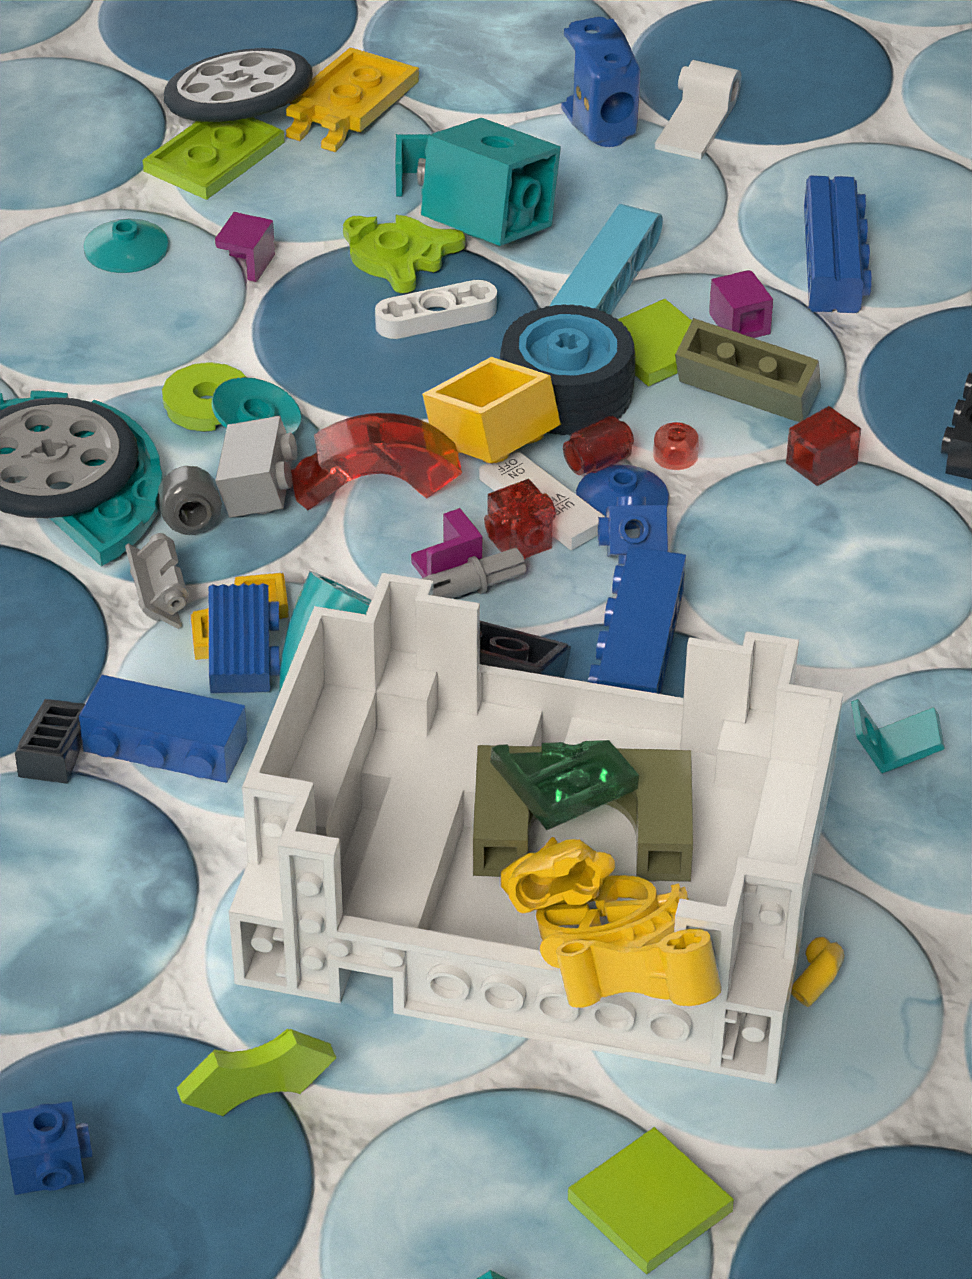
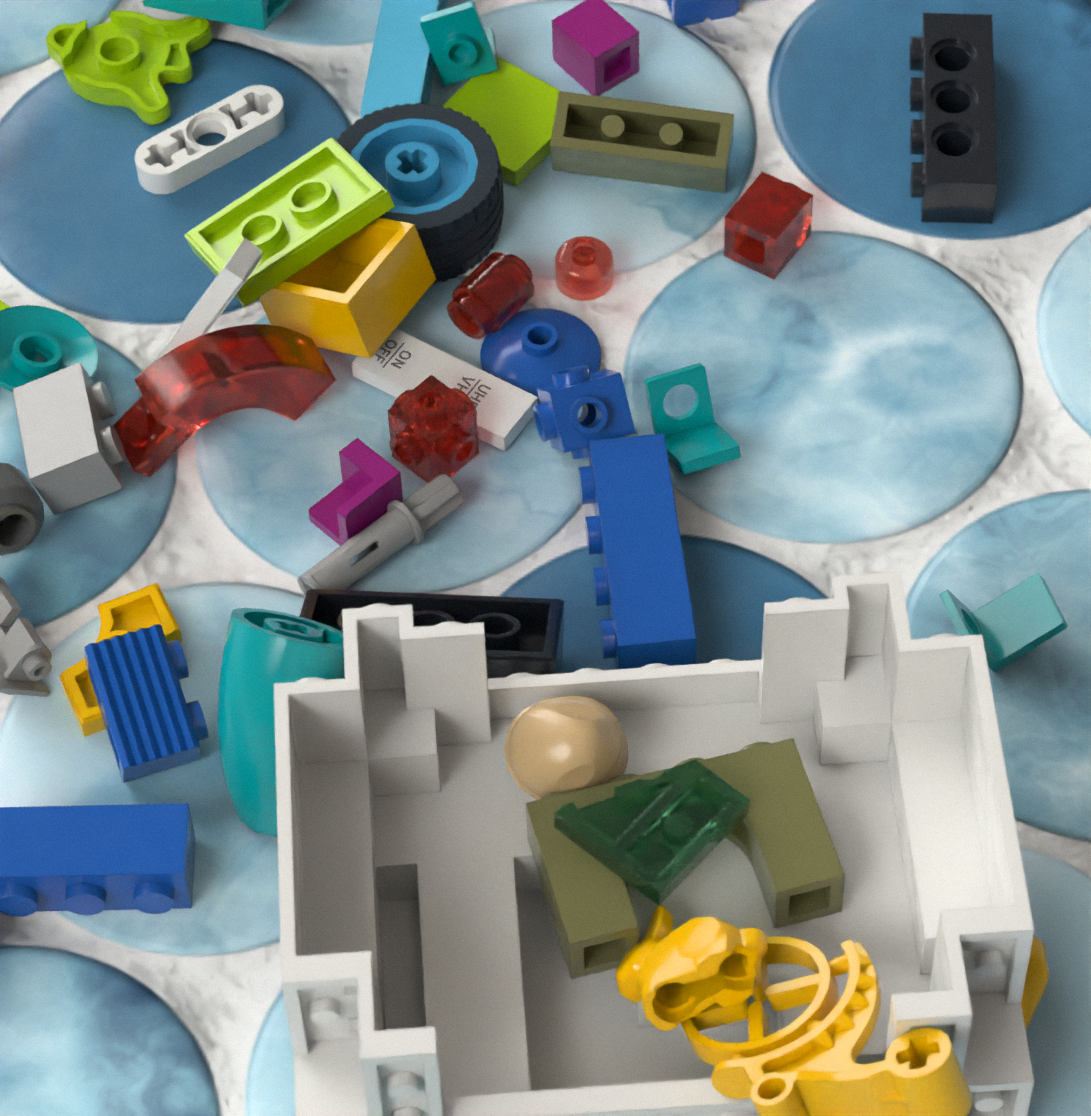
camera: 15 degrees left, 10 degrees up
none -> white tile [135,238,263,401]
none -> lime tile [184,137,395,307]
none -> teal bracket [420,1,498,86]
none -> tan hat [505,696,628,800]
none -> teal bracket [644,363,741,474]

